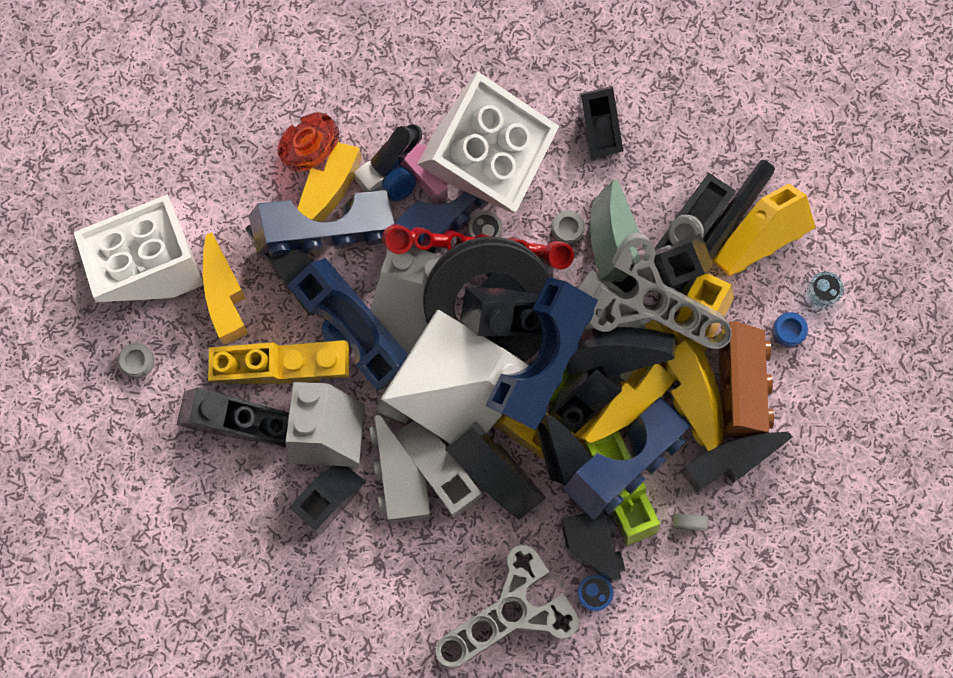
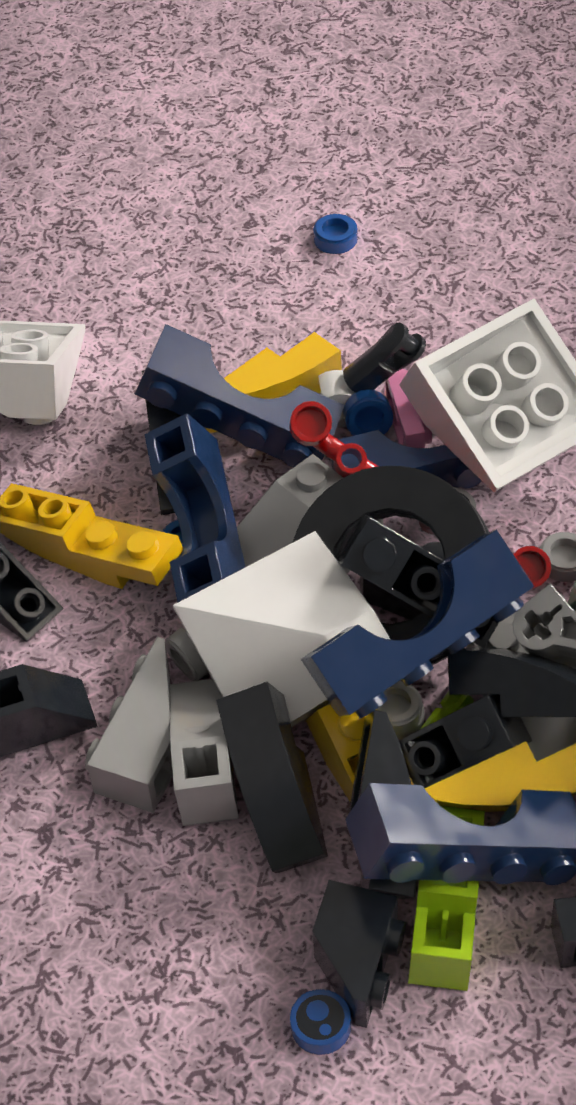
camera: 35 degrees right, 25 degrees down
yellow slope [203,232,249,346] -> none
clear red tile [277,112,340,172] -> none
light grey slope [286,382,365,467] -> none
light grey beam [436,545,579,669] -> none
light grey tile [672,514,709,531] -> none
none -> blue tile [313,214,358,254]

